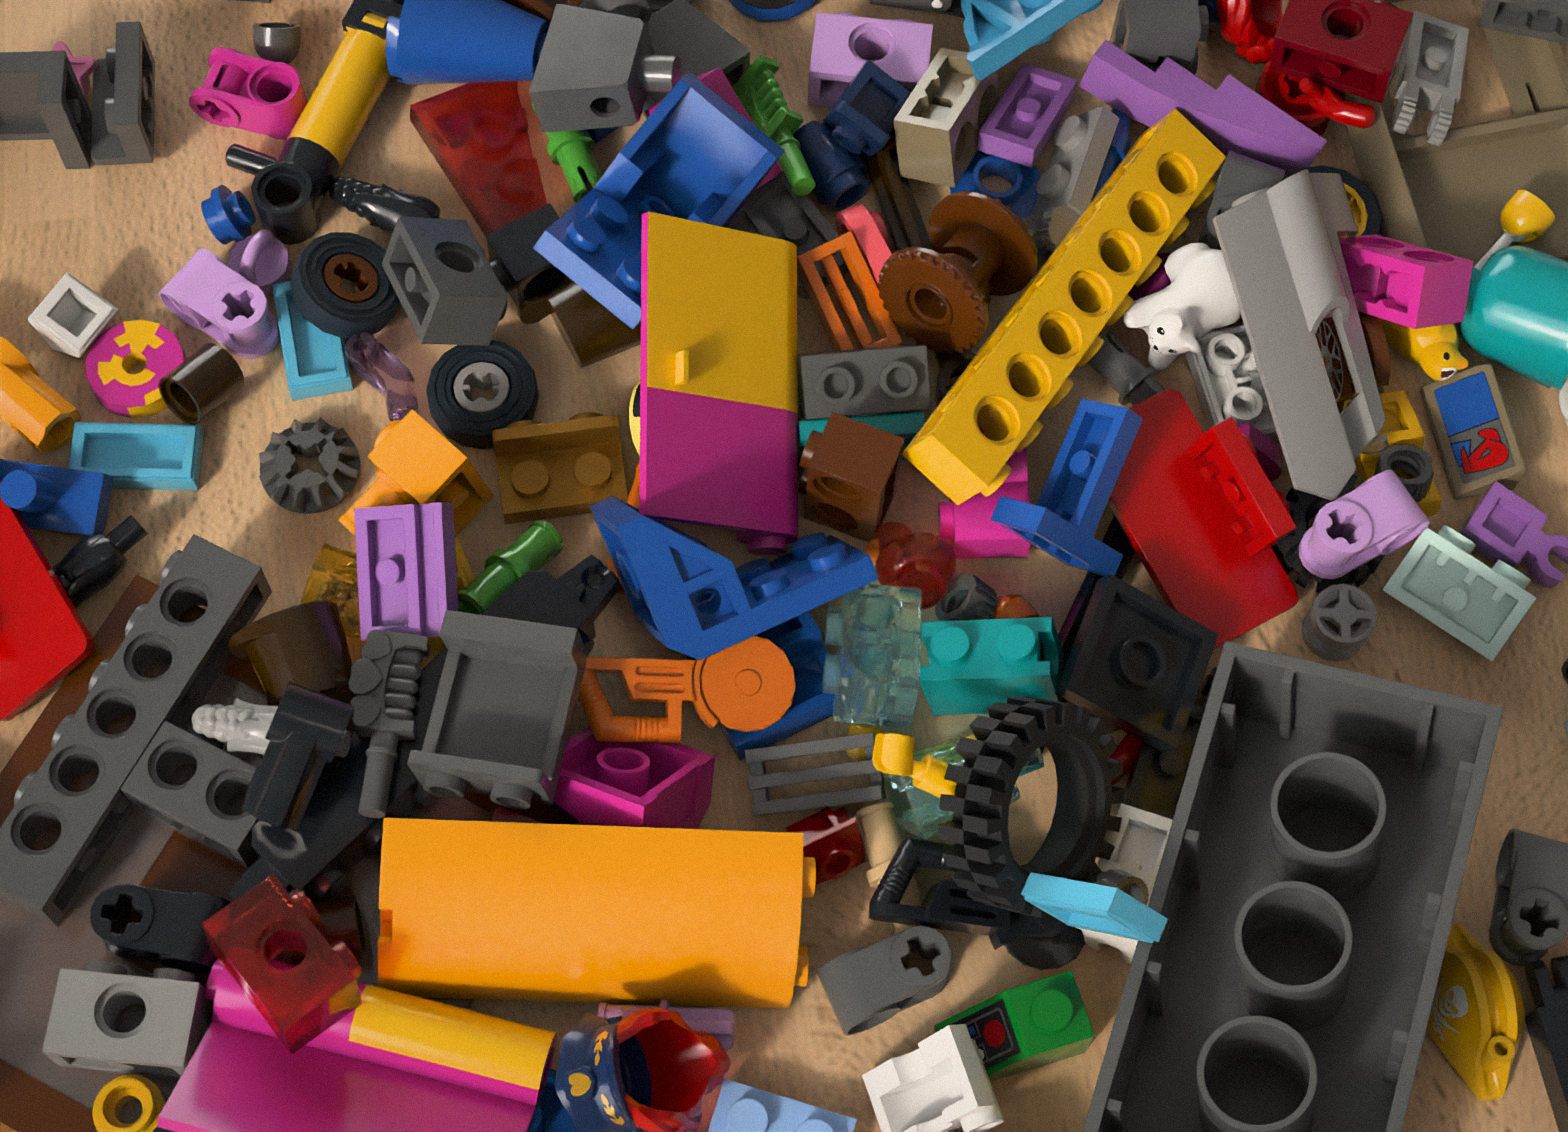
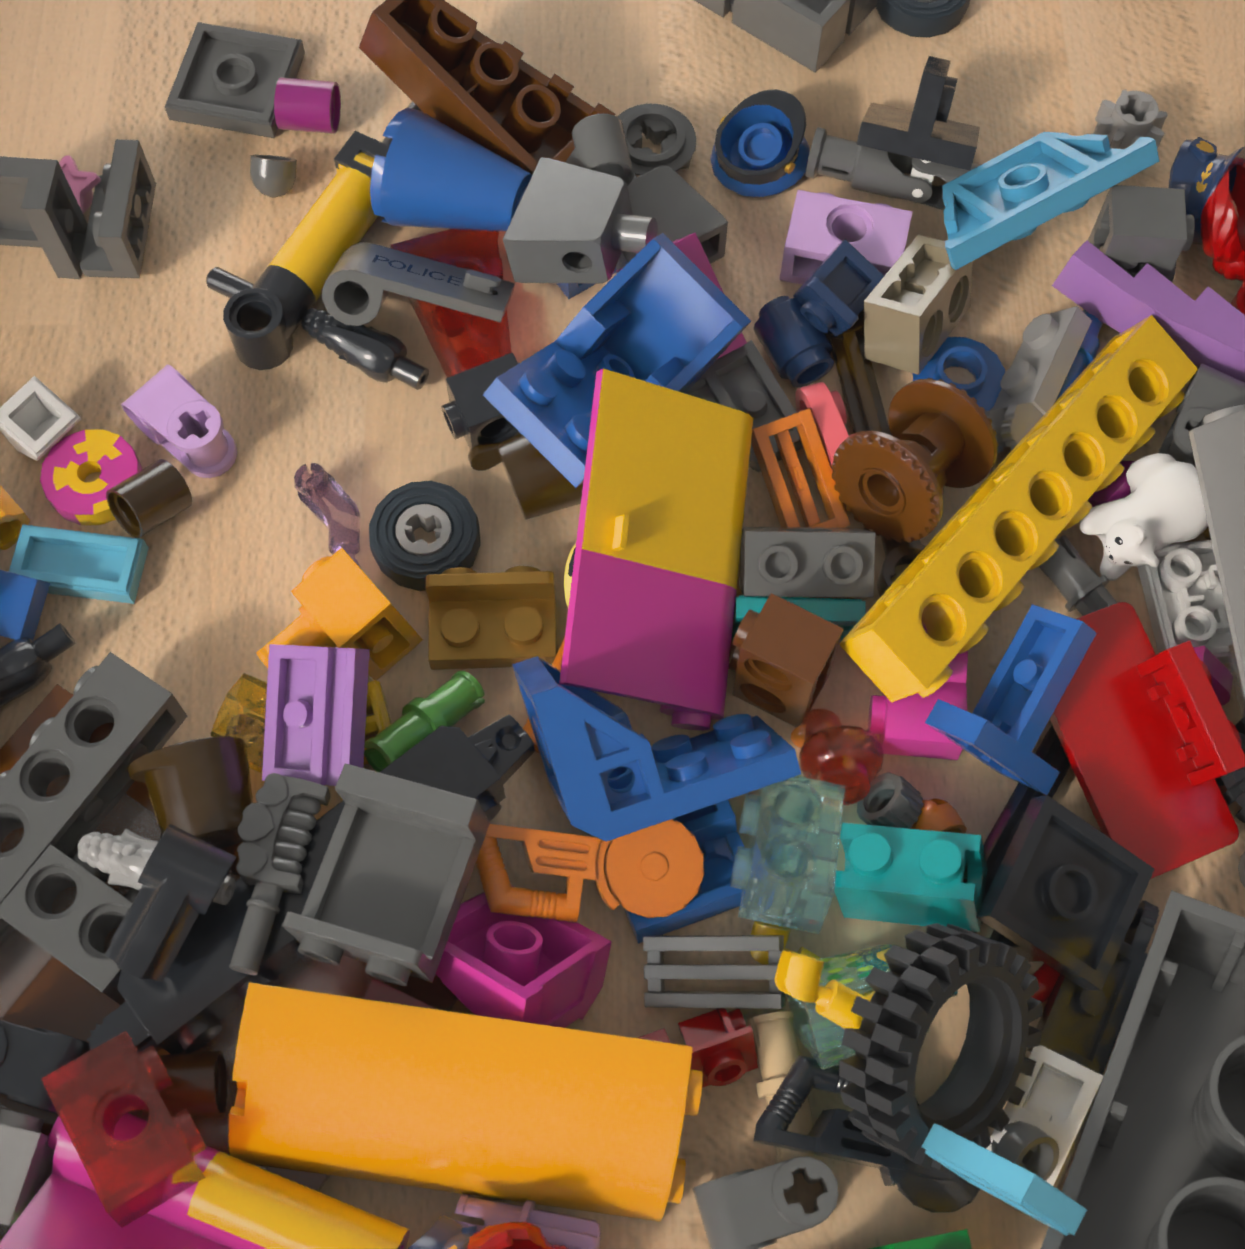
camera: 10 degrees right, 0 degrees up
dark pink piece [189,47,308,140] -> none
blue plate [201,185,256,245] -> none
lavender tile [228,229,292,296] -> none
dark grey gear [259,417,361,514] -> none
medium azure tile [272,281,354,401] -> none
black bush [290,232,400,339] -> none
dark grey brick [382,216,508,346] -> none
bright green pin [532,102,603,203] -> none
bright green piece [732,55,815,196] -> none
medium lavender plate [977,63,1078,168] -> none
none -> dark grey door [322,242,515,326]

